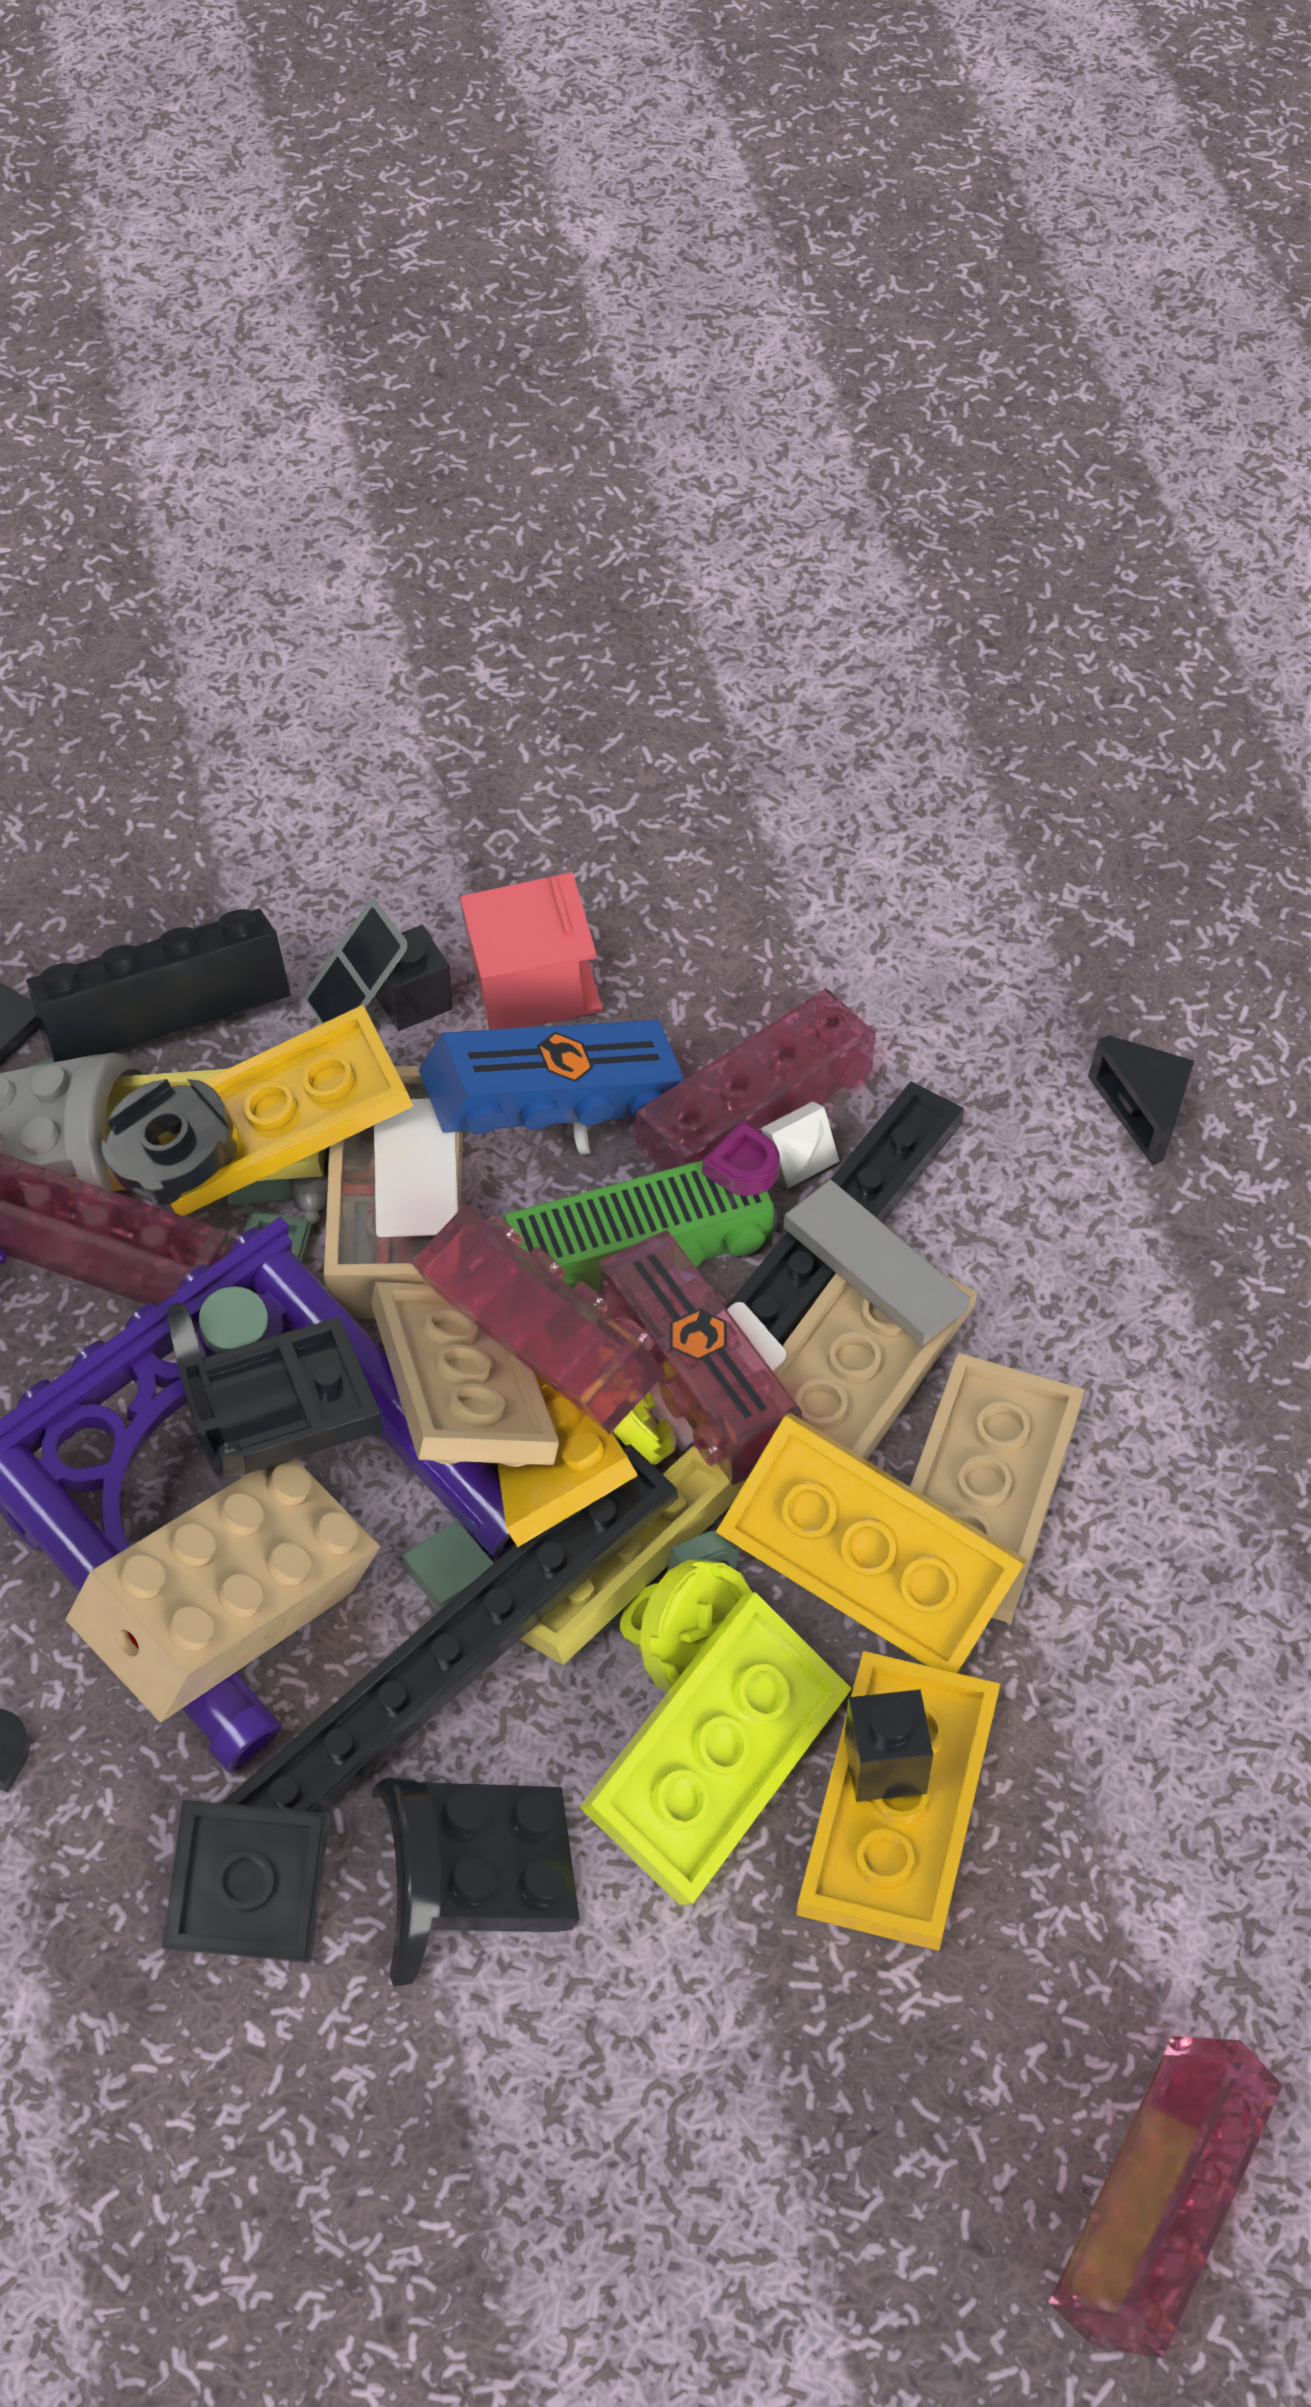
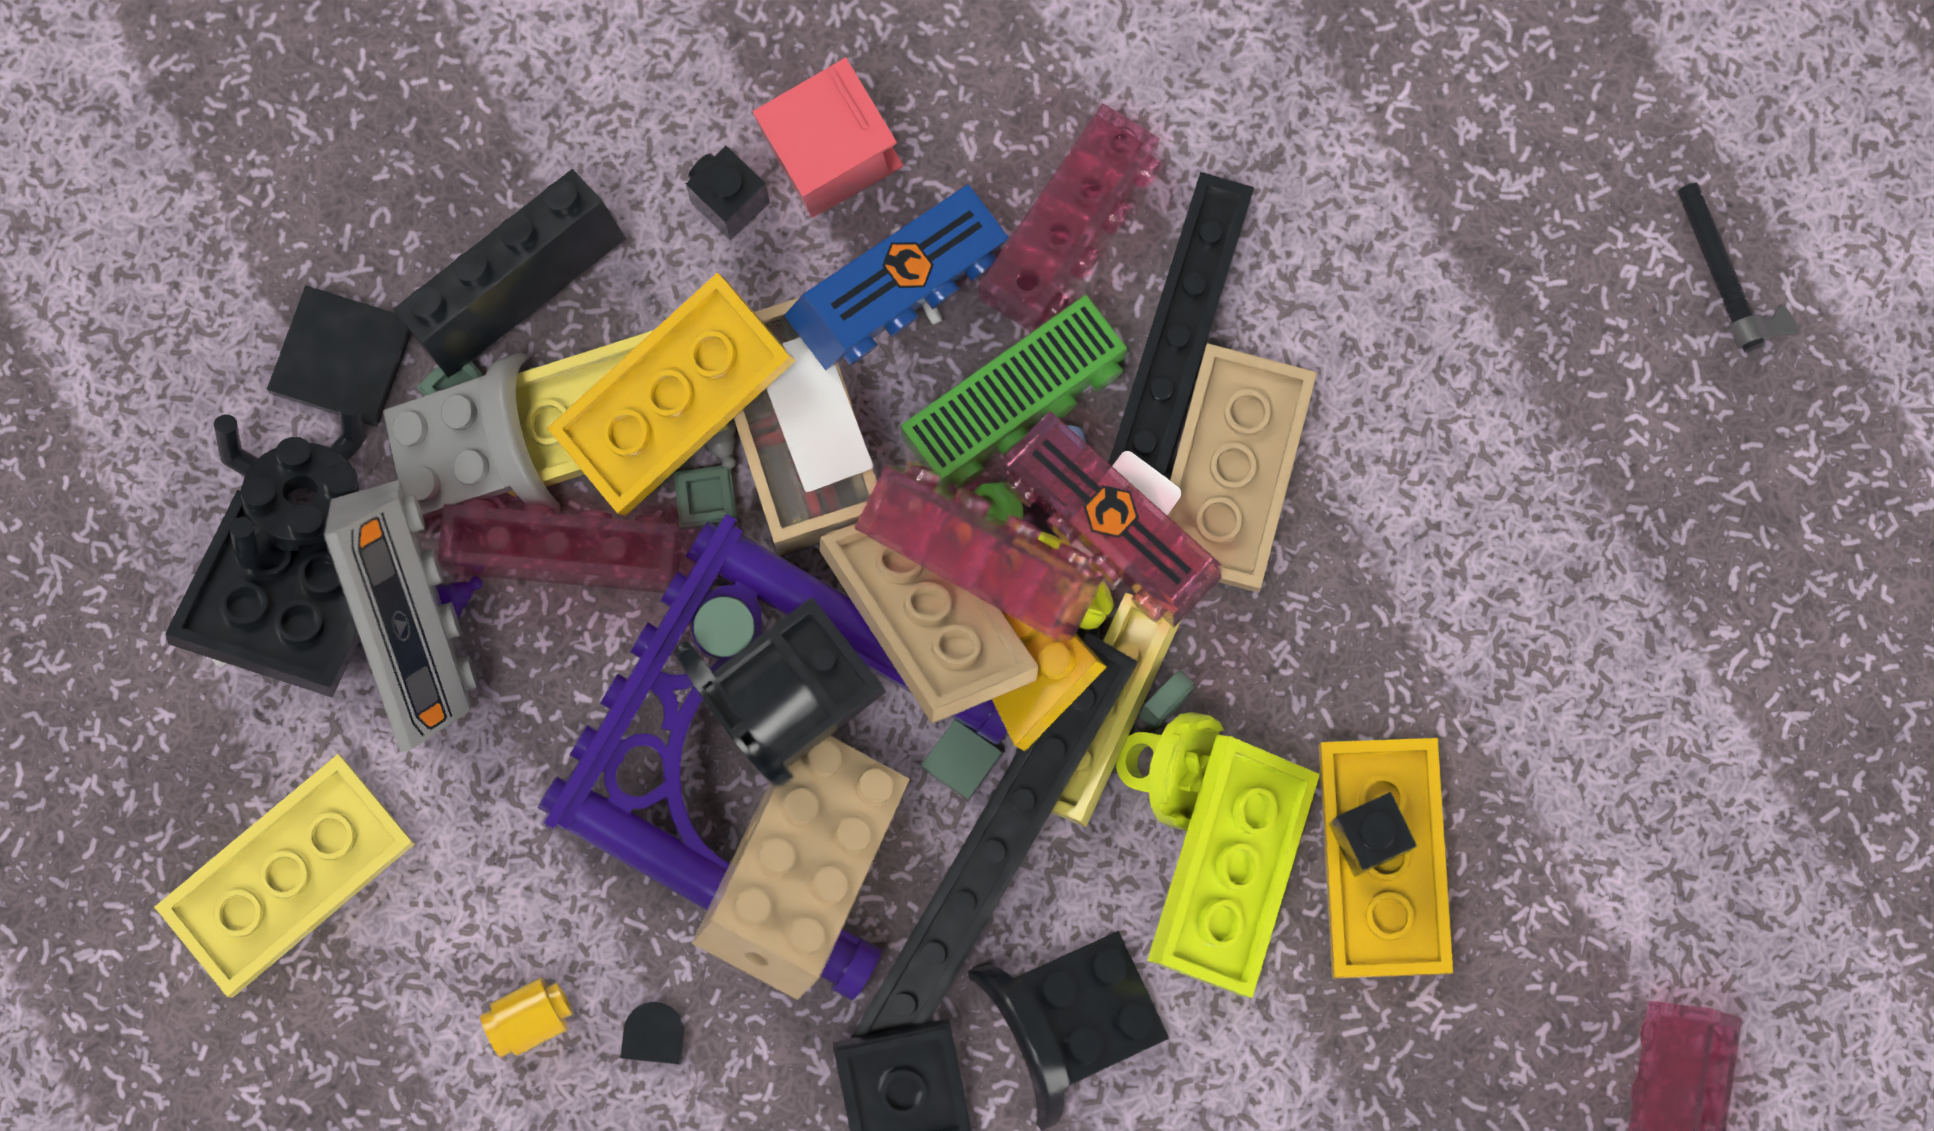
camera: 15 degrees left, 25 degrees up
black plate [102,1079,237,1205] -> none
black sticker [303,899,407,1024] -> none
magenta tile [702,1121,780,1196] -> none
yellow plate [716,1412,1027,1673] -> none
white tile [761,1101,839,1188] -> none
light grey tile [784,1179,970,1347] -> none
tan plate [910,1352,1085,1624] -> none
black slope [1088,1035,1194,1166] -> none

